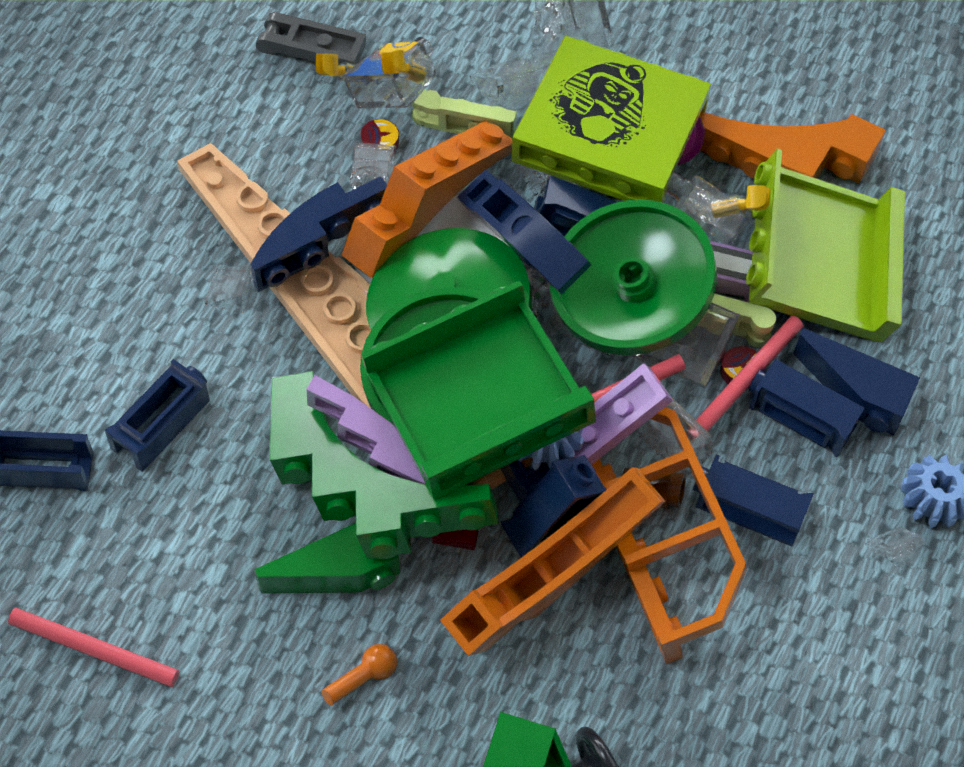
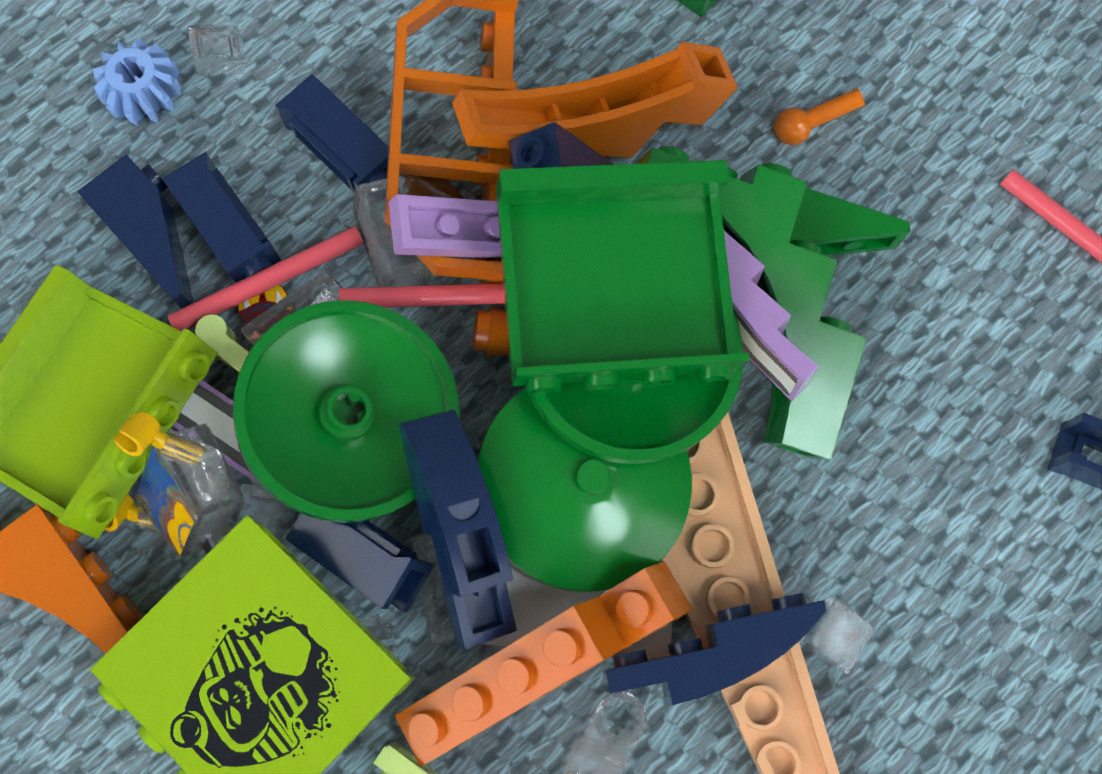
camera: 160 degrees left, 15 degrees up
dark blue window [104,359,210,472] -> none

